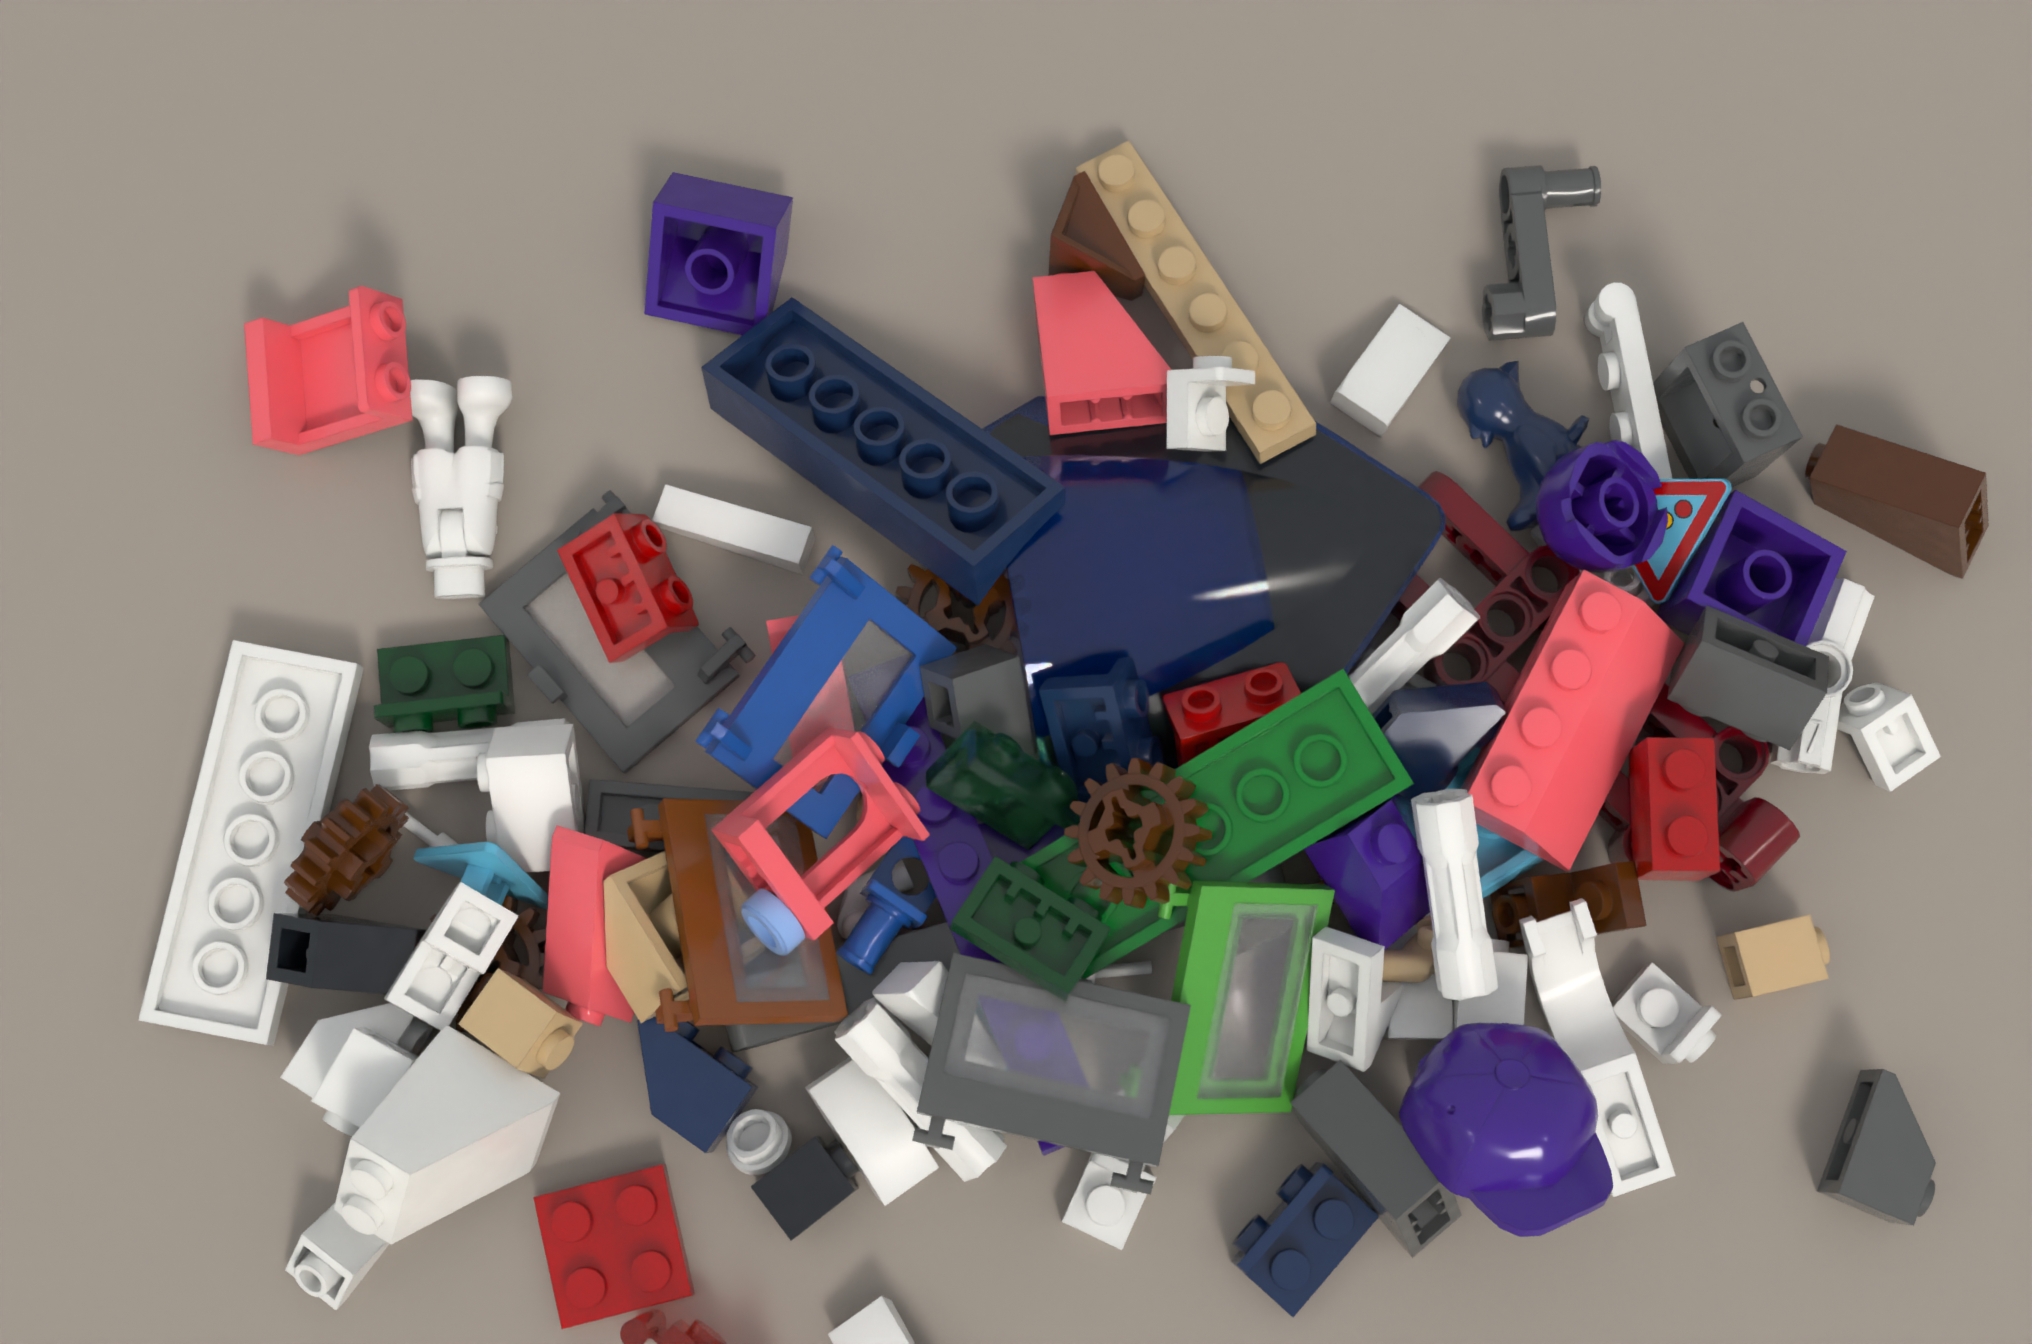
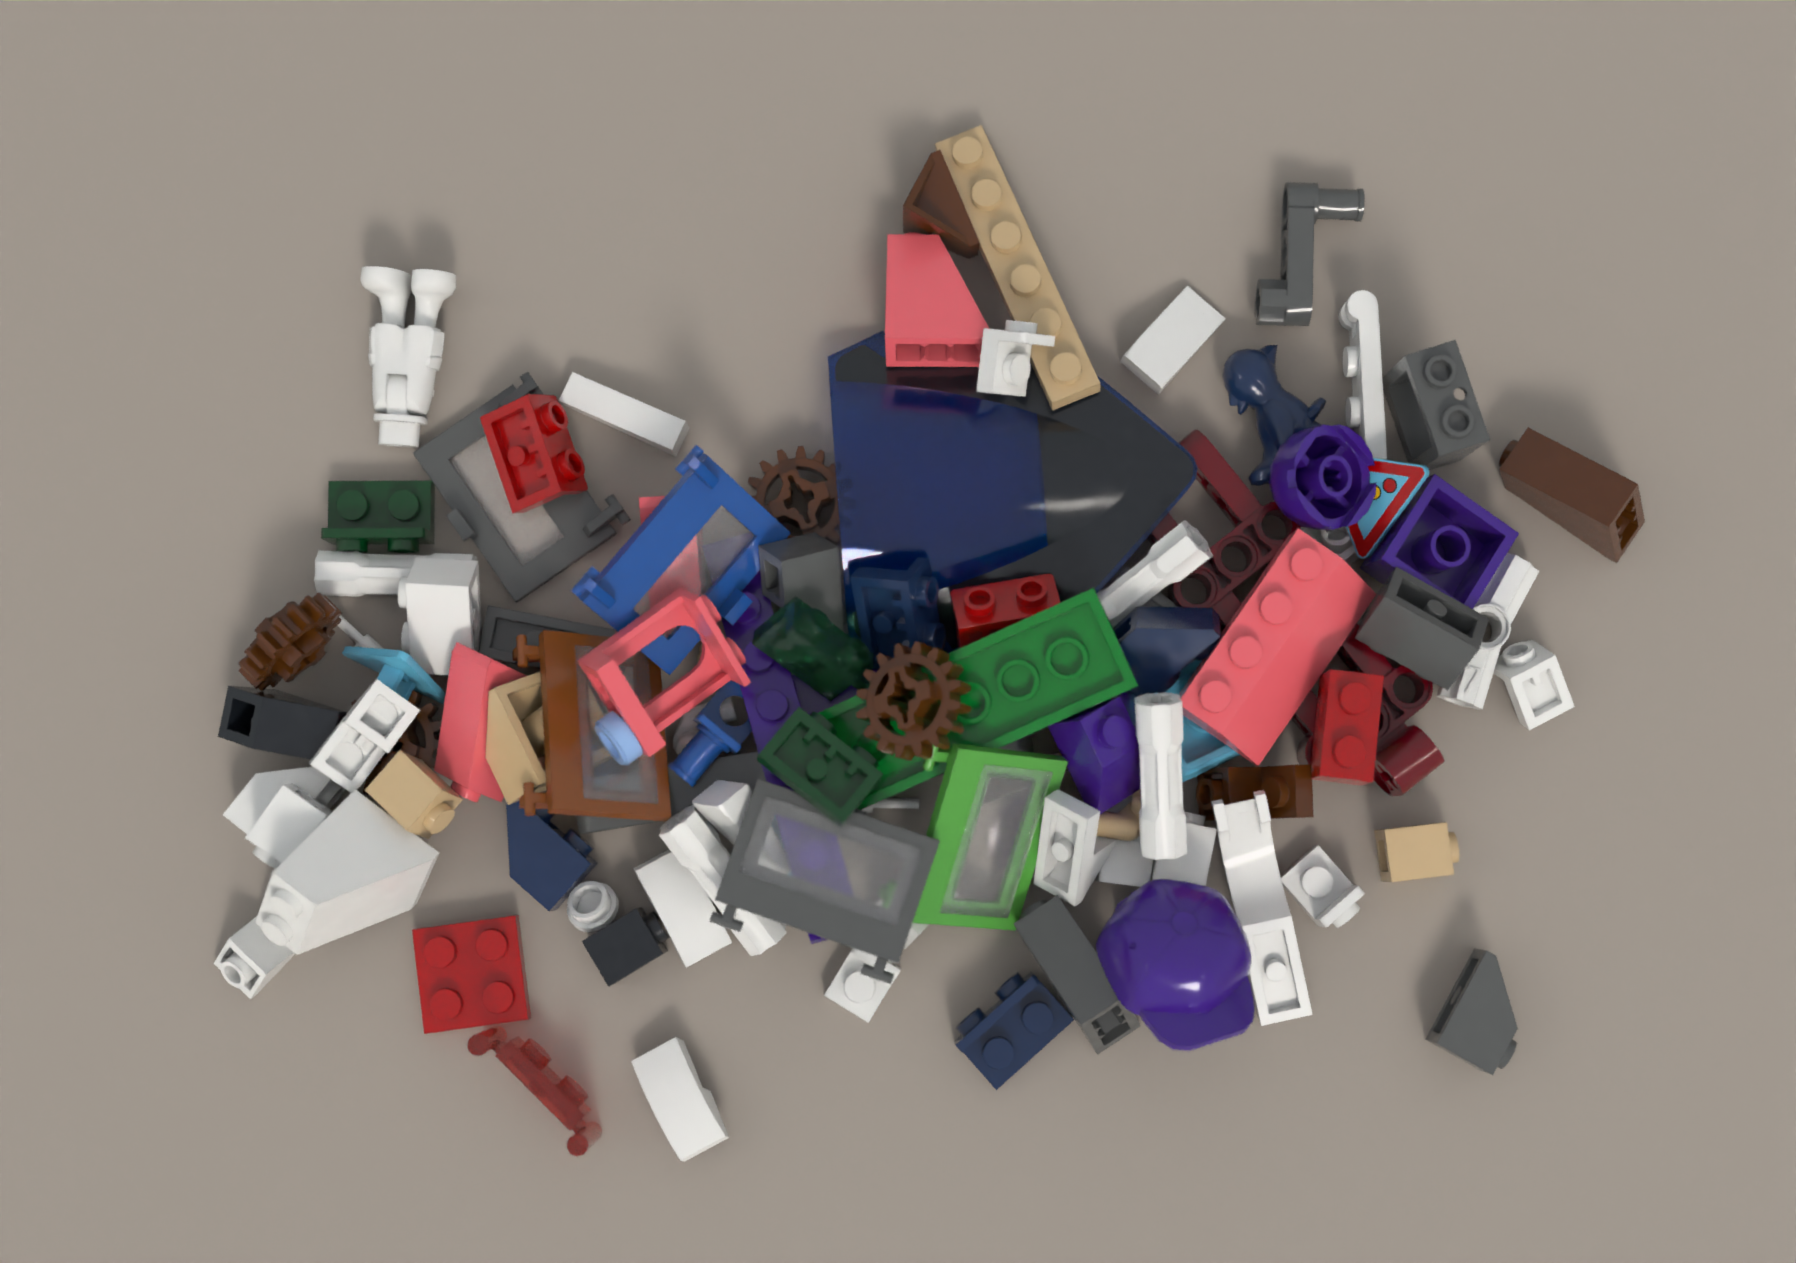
camera: 10 degrees right, 5 degrees up
white plate [139,640,364,1046] -> none
coral panel [244,286,413,455] -> none
dark purple slope [644,172,793,335] -> none
dark blue arch [701,297,1066,606] -> none

